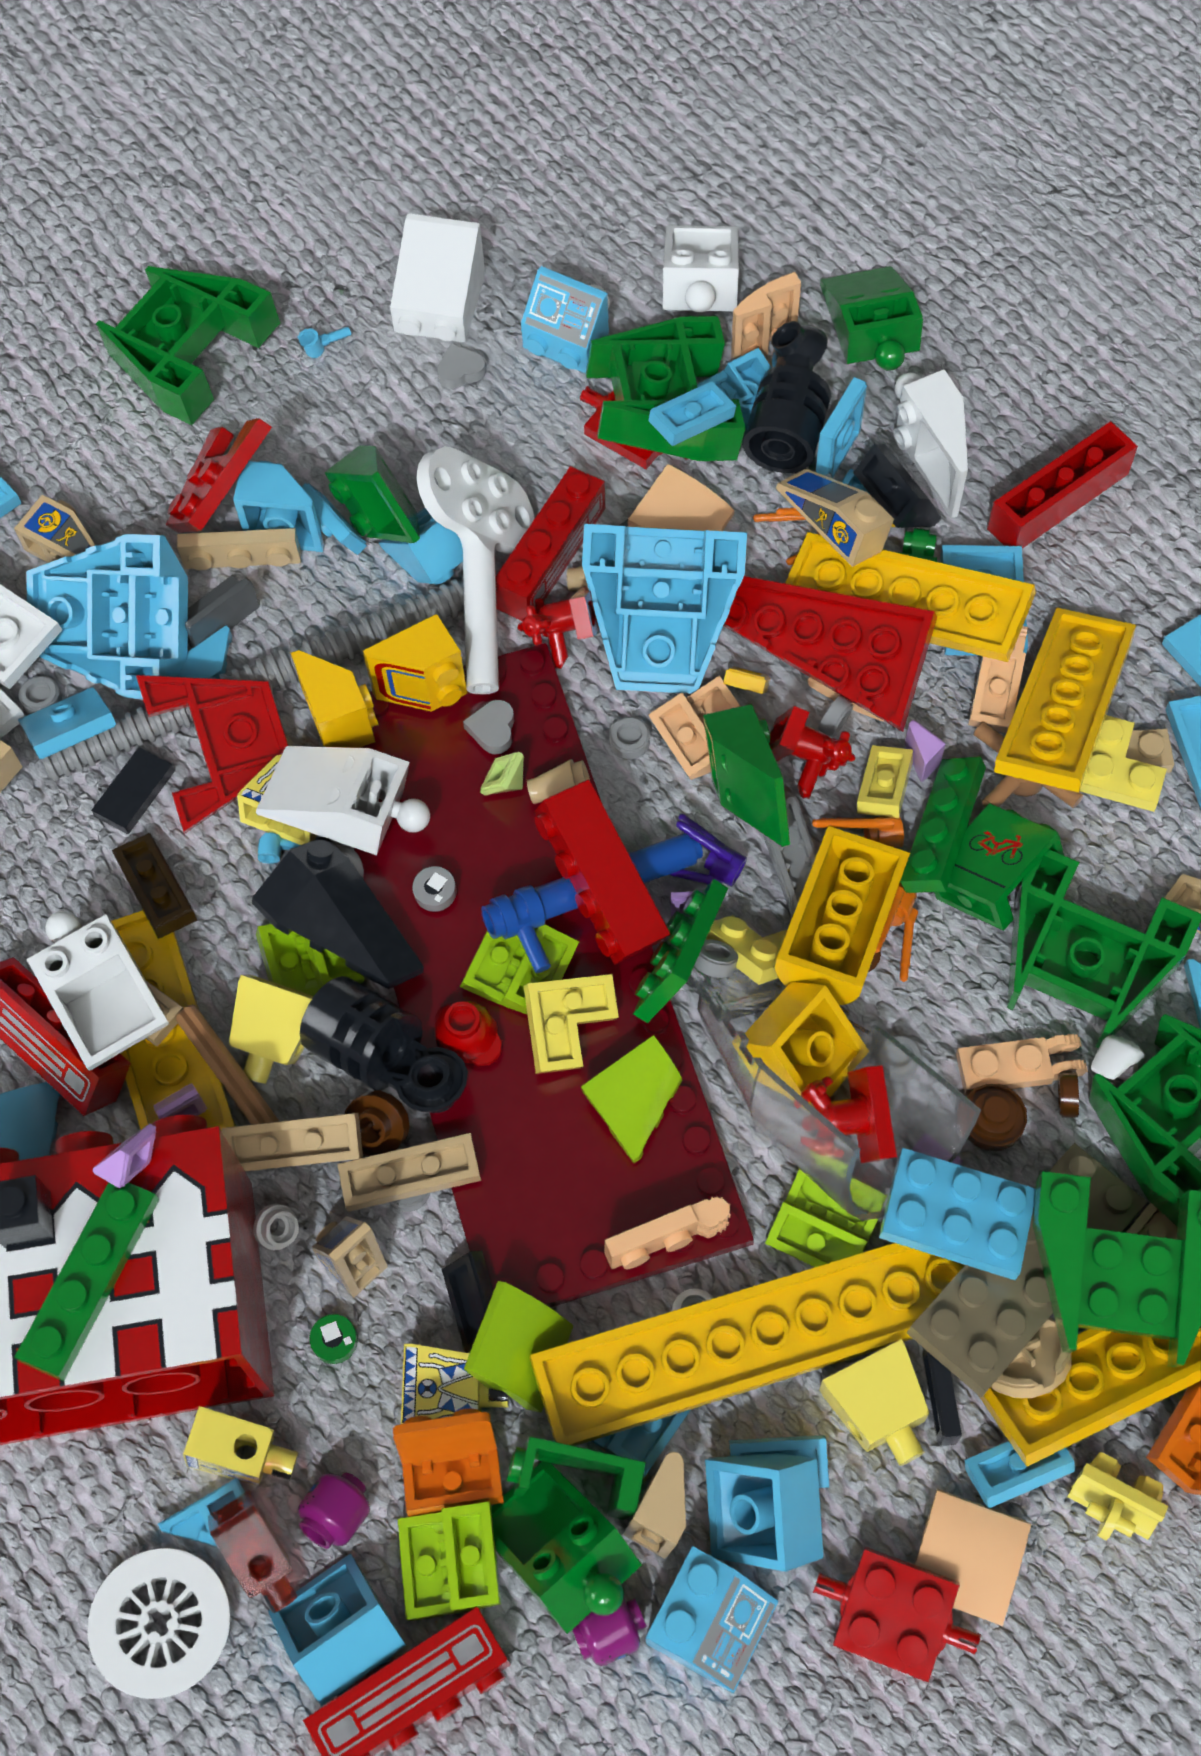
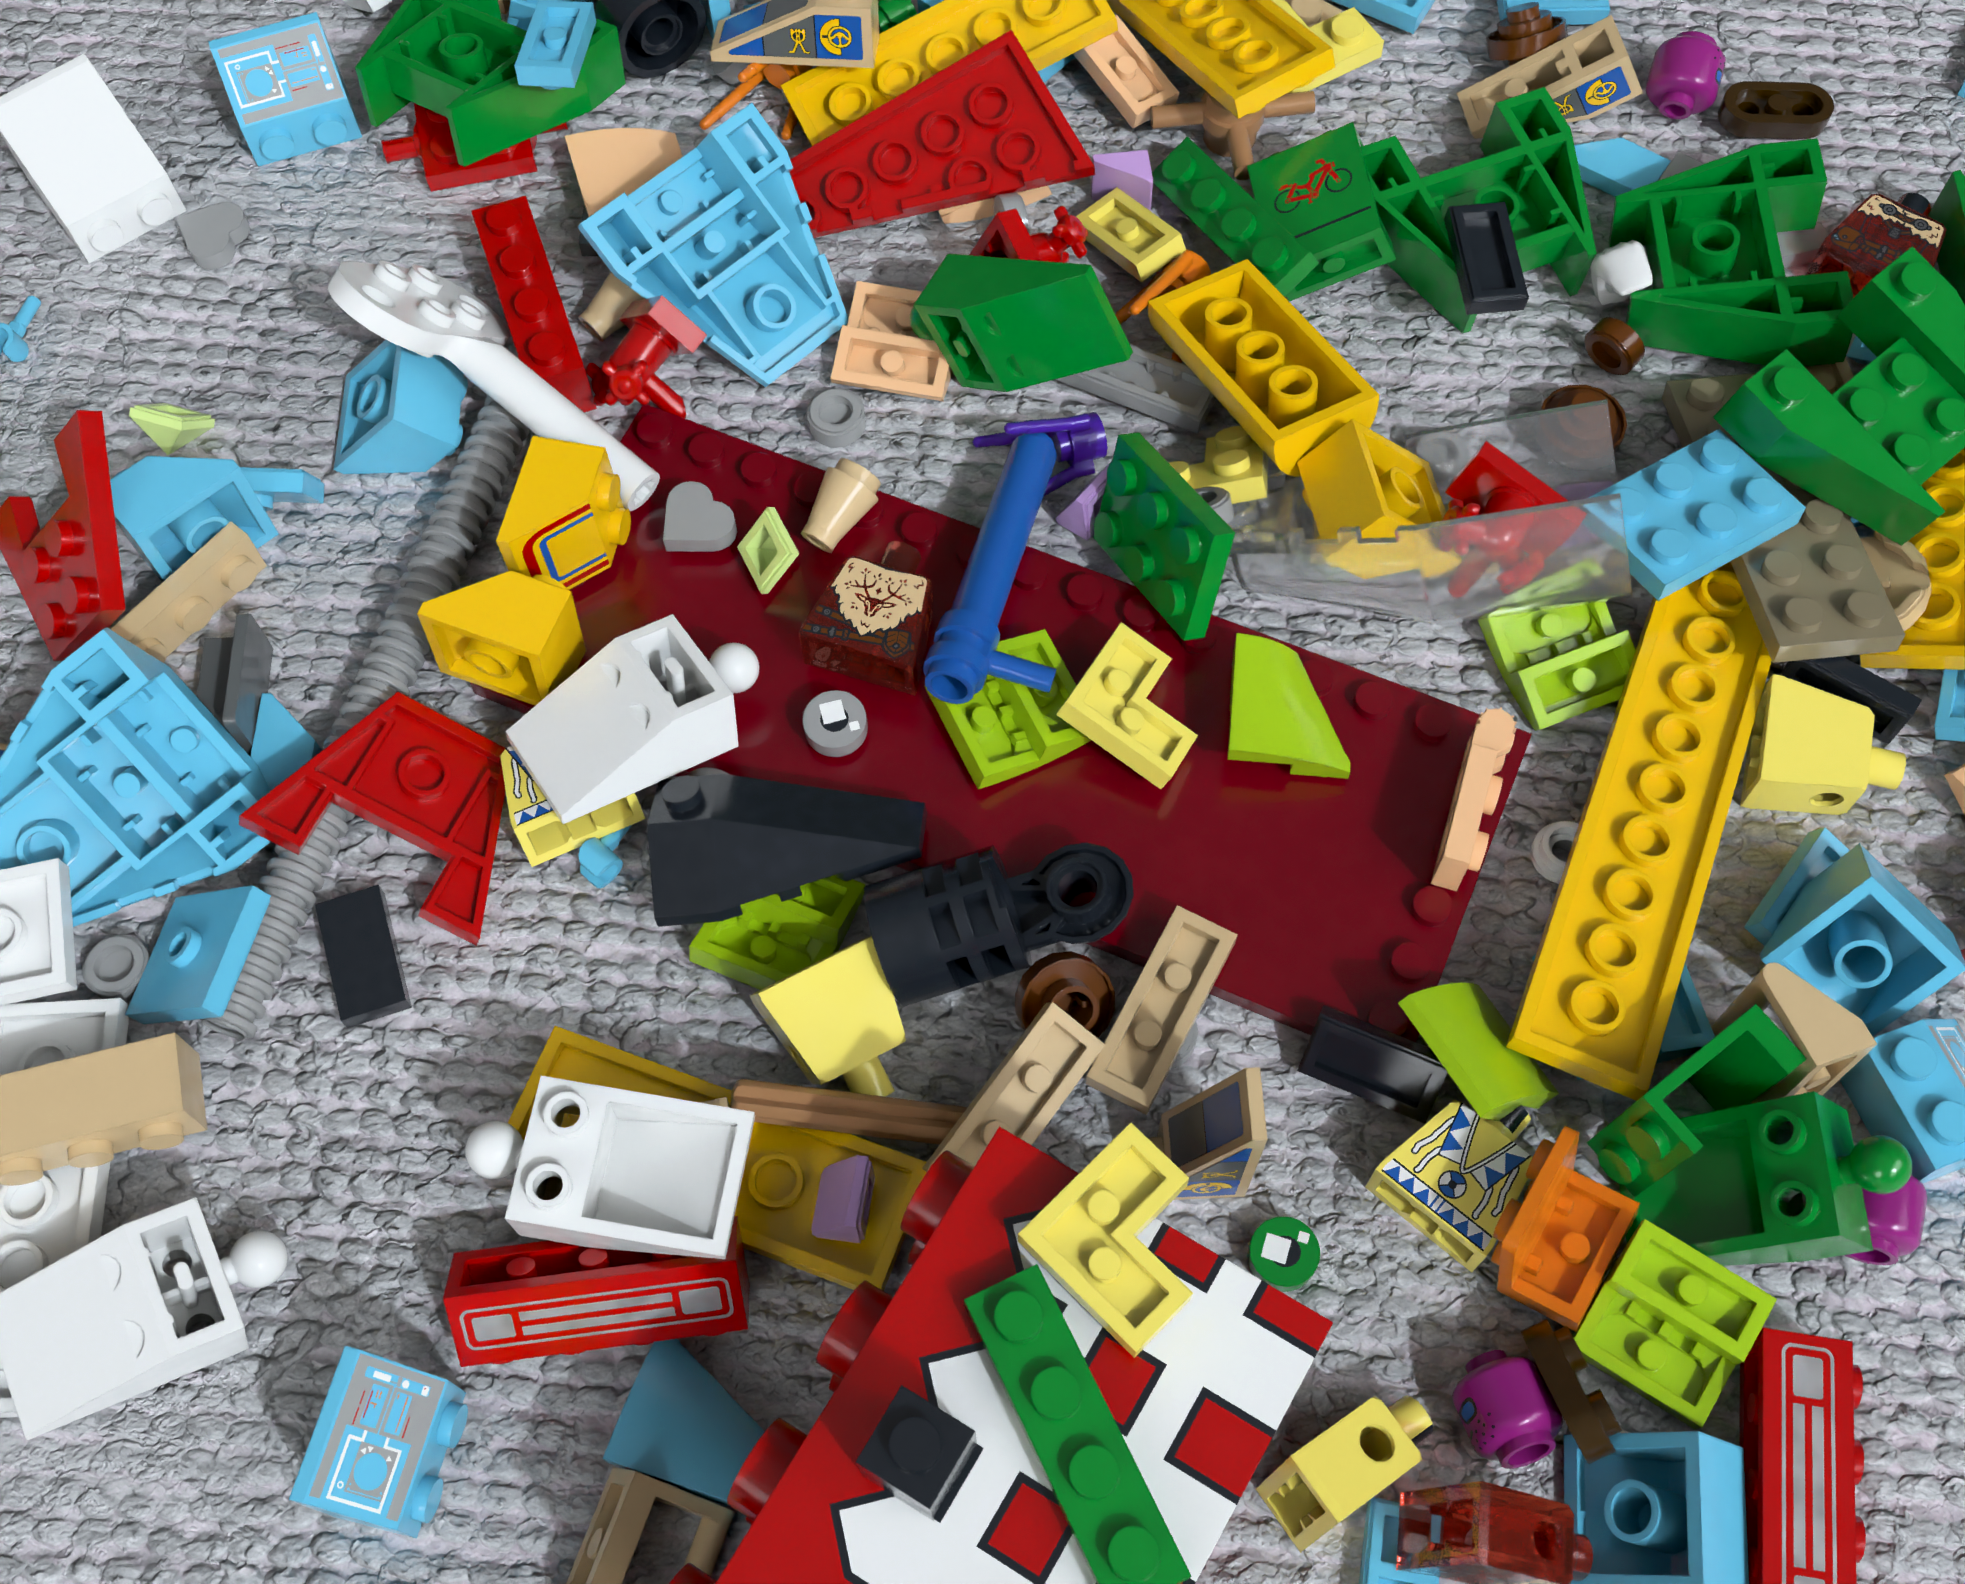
camera: 50 degrees left, 0 degrees up
lavender slope [93,1124,156,1188] -> none
dark brown tile [112,833,198,939] -> none
green slope [324,445,420,543] -> none
red piece [435,1001,502,1067] -> none
red brick [534,779,670,965] -> none
yellow tile [723,666,771,694] -> none
light nougat hinge [956,1034,1088,1095] -> none
none -> yellowish green slope [129,403,215,455]
none -> torso [799,541,933,696]
none -> light yellow plate [1018,1123,1193,1358]
none -> black tile [1444,202,1529,315]
none -> dark brown plate [1520,1318,1622,1464]

